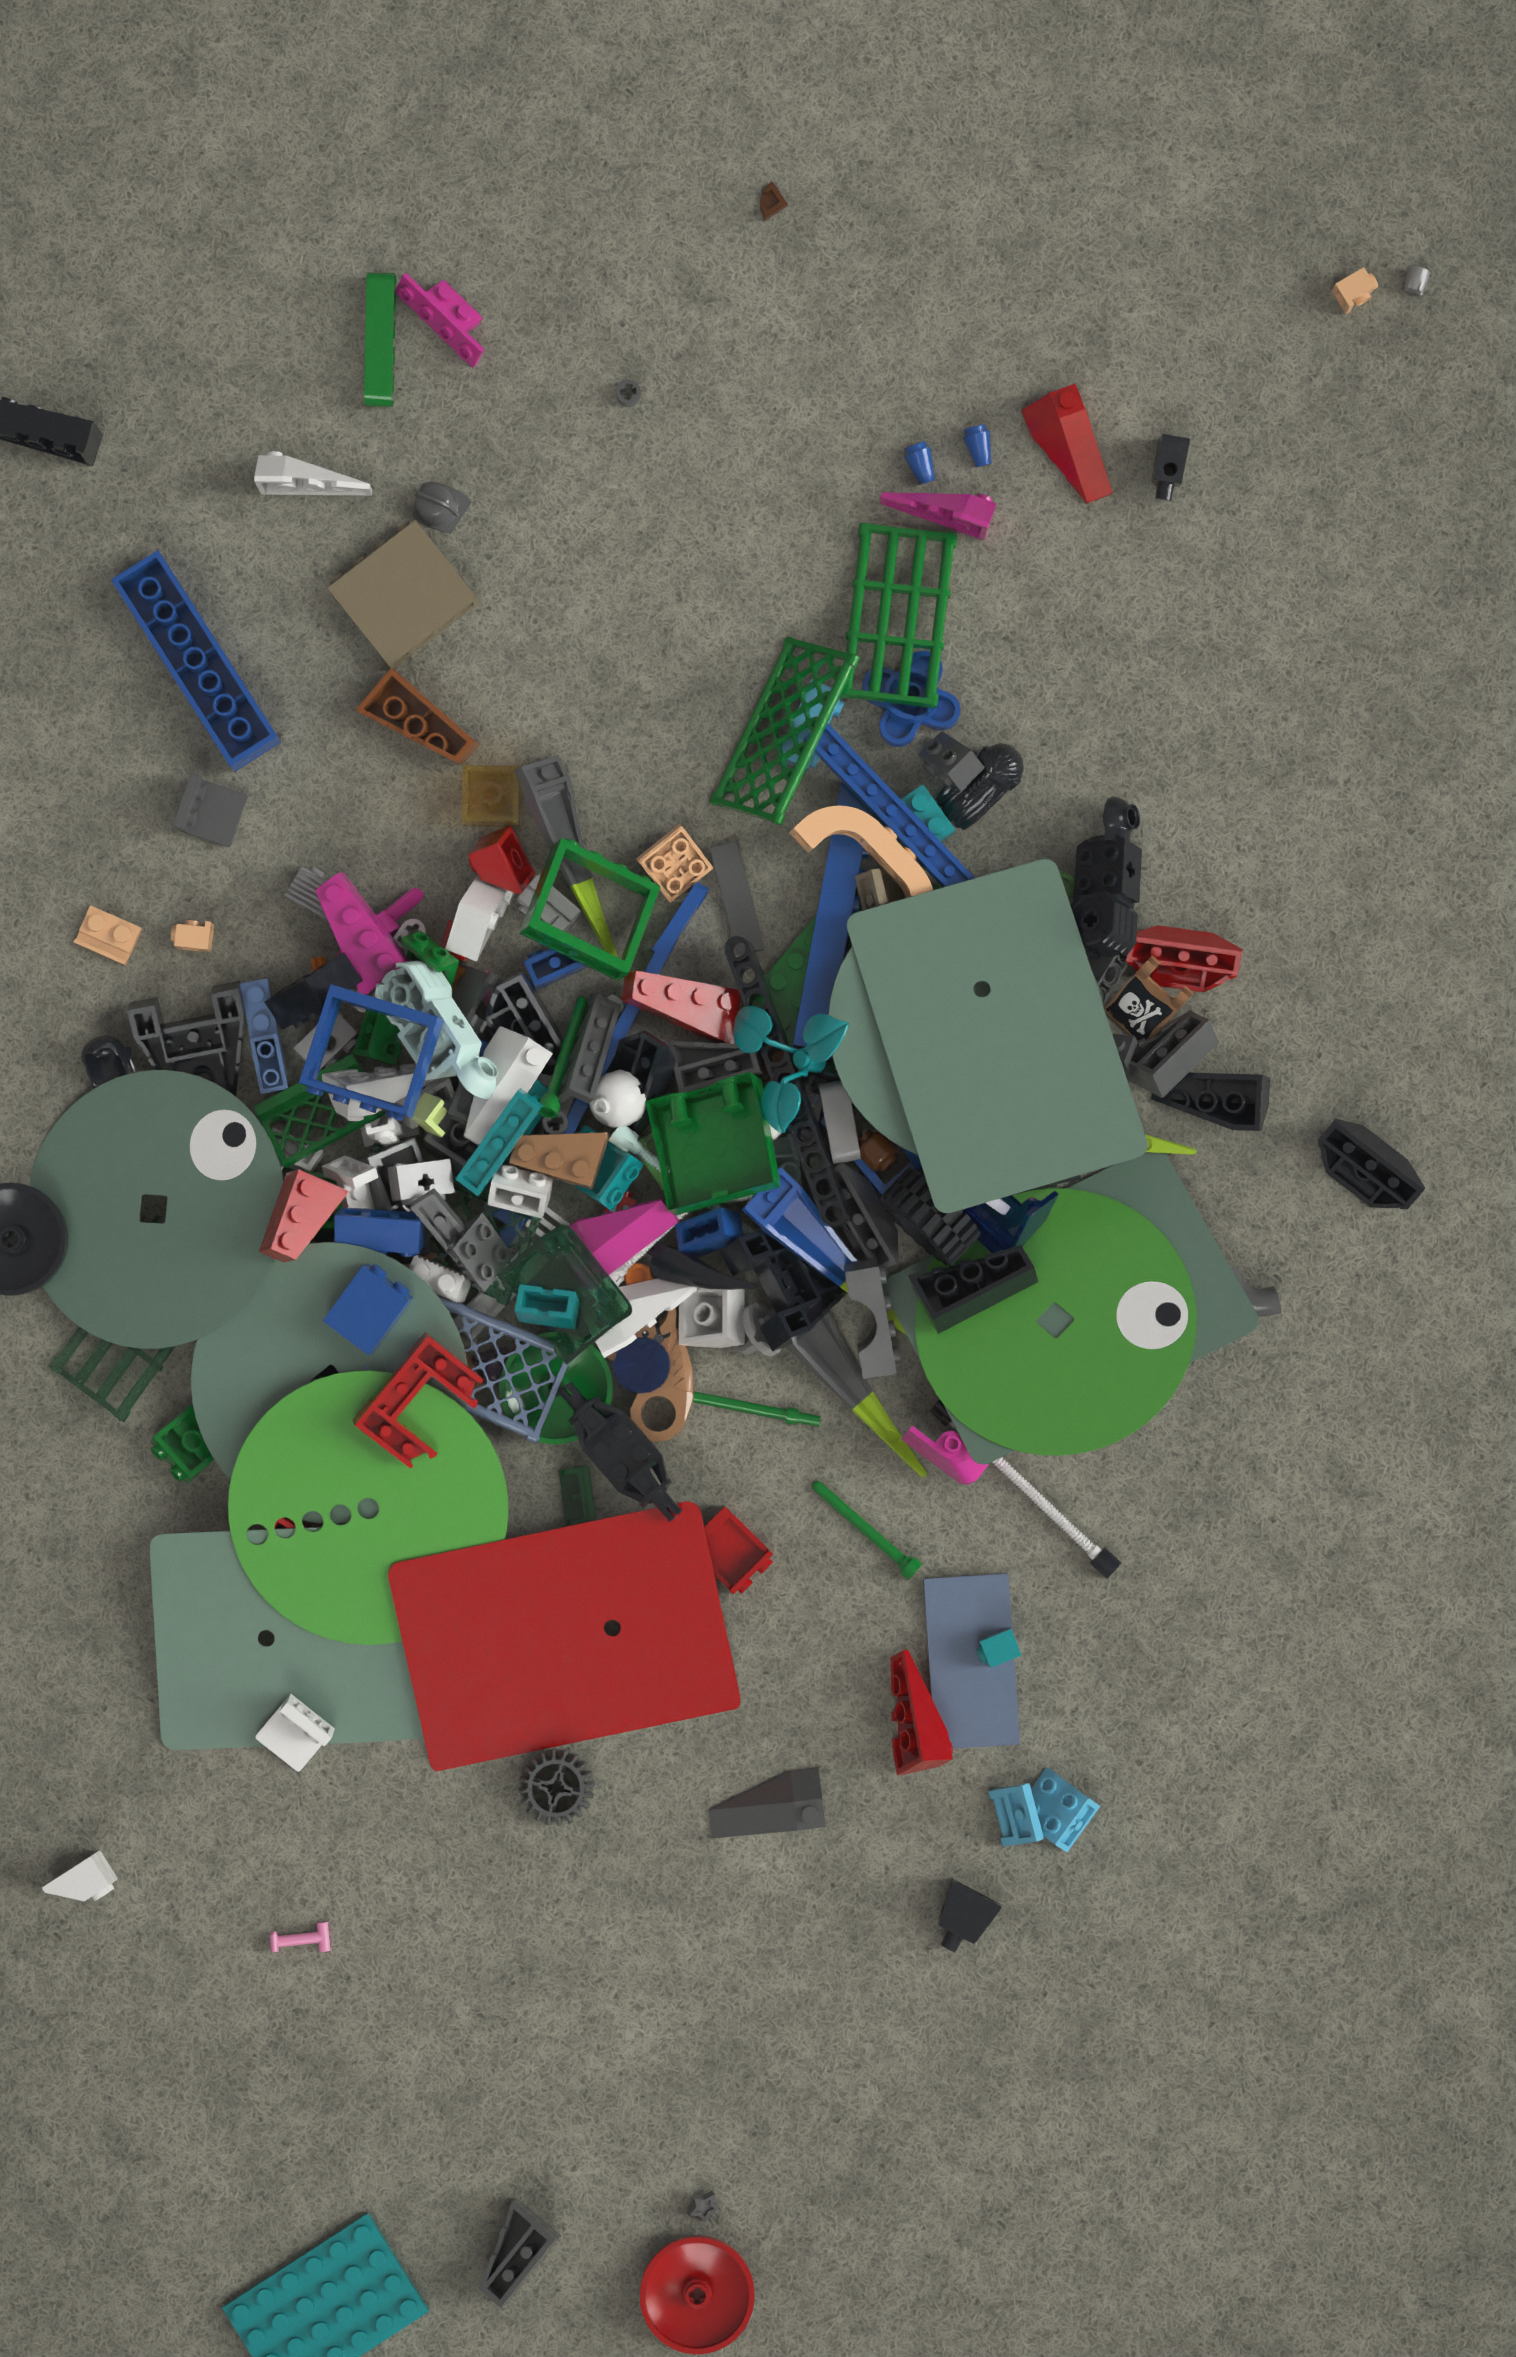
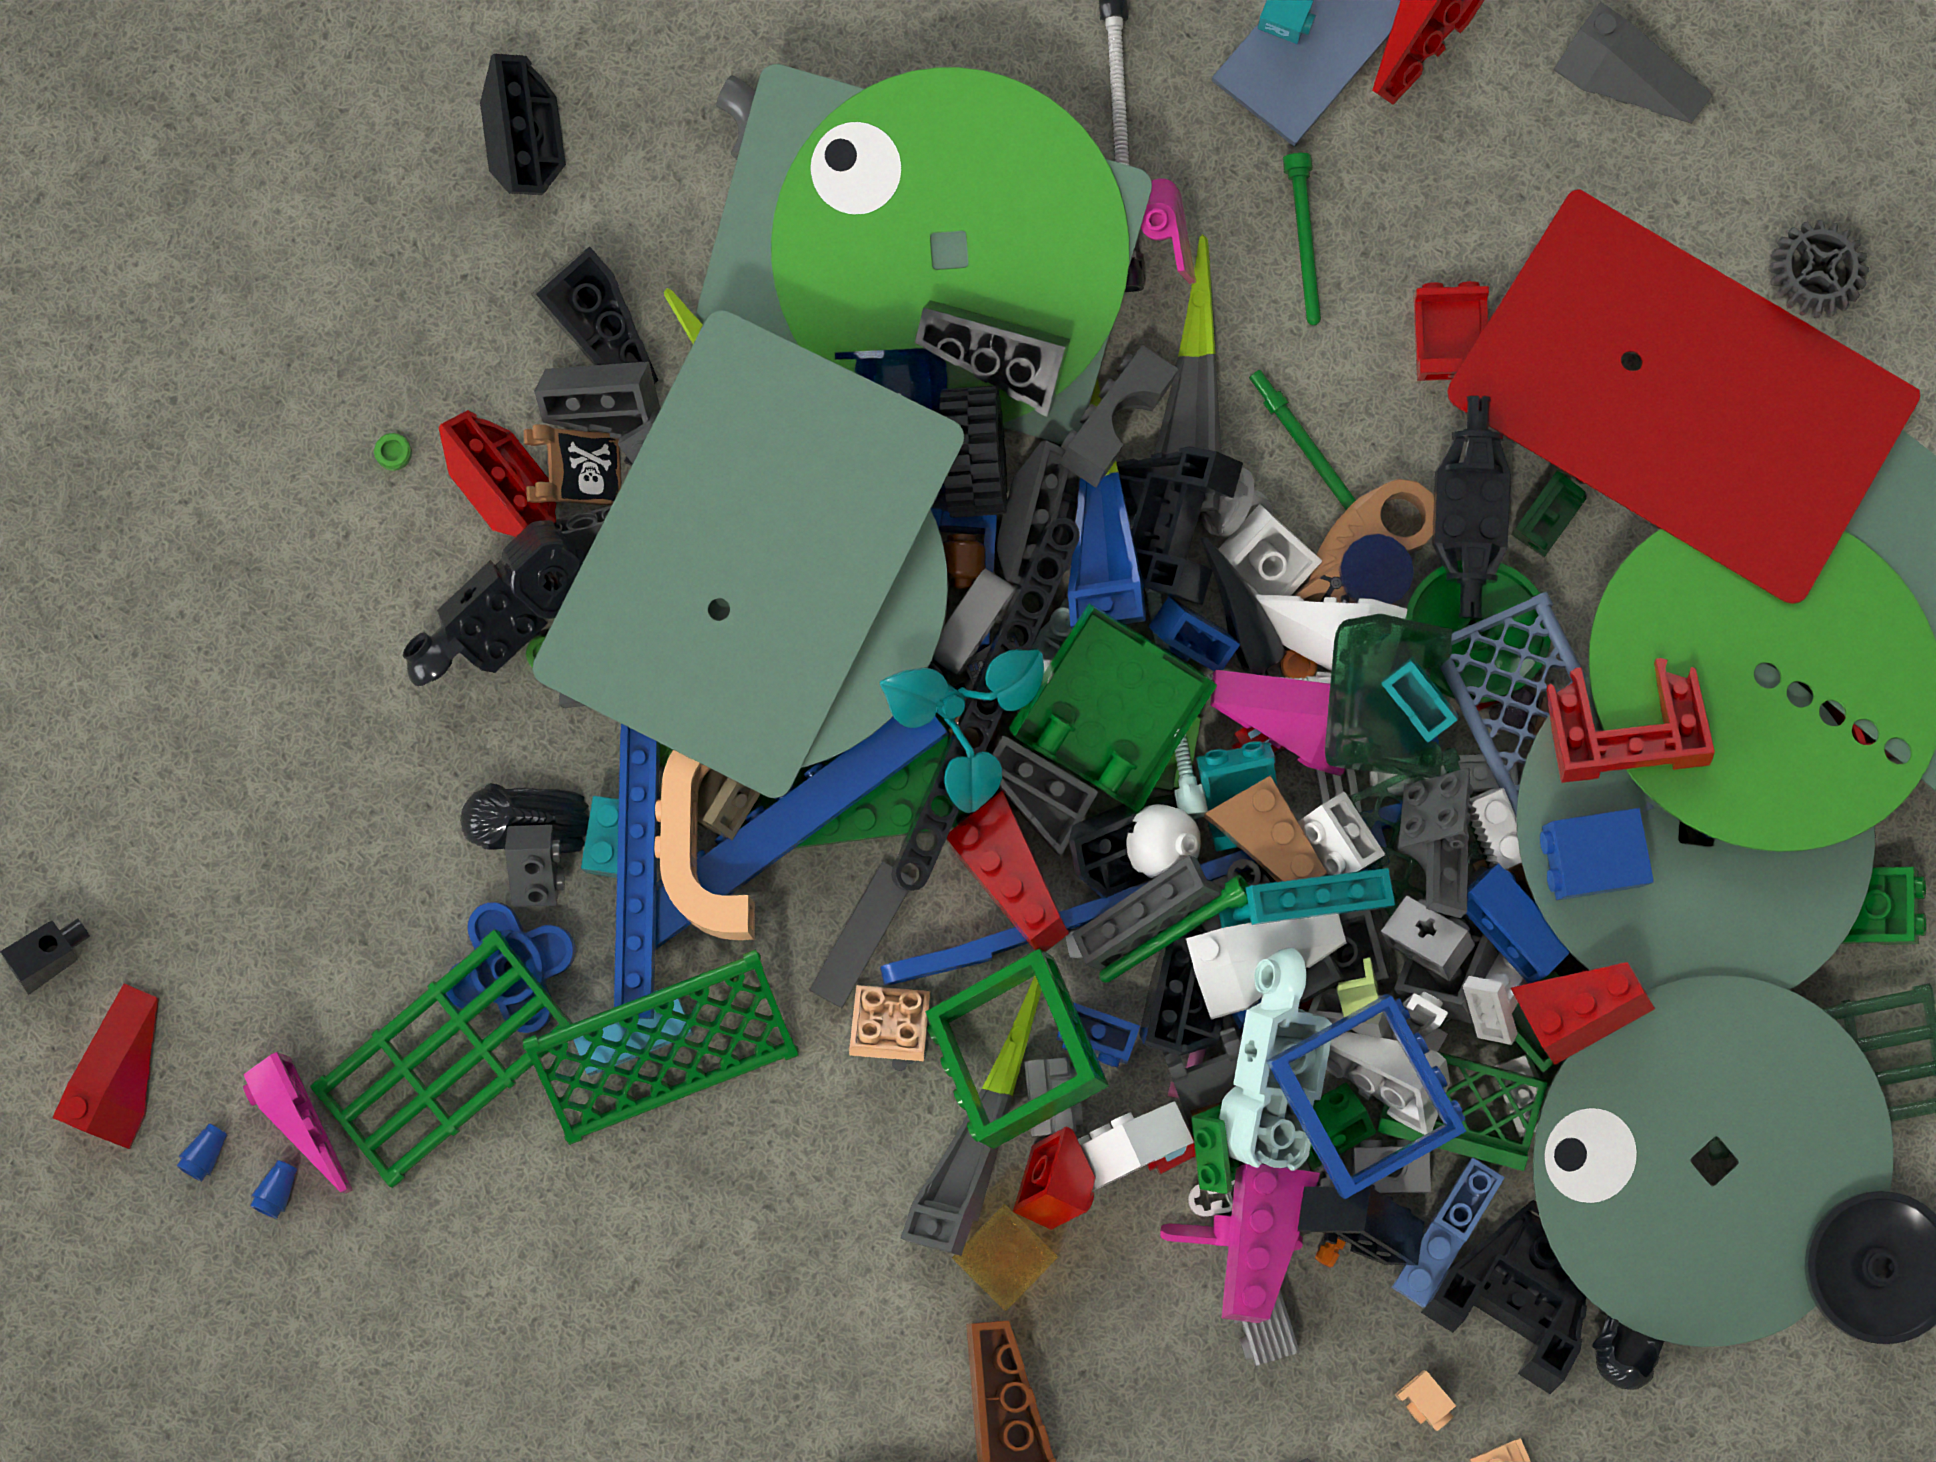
camera: 130 degrees left, 5 degrees down
none -> bright green tile [374,433,412,471]

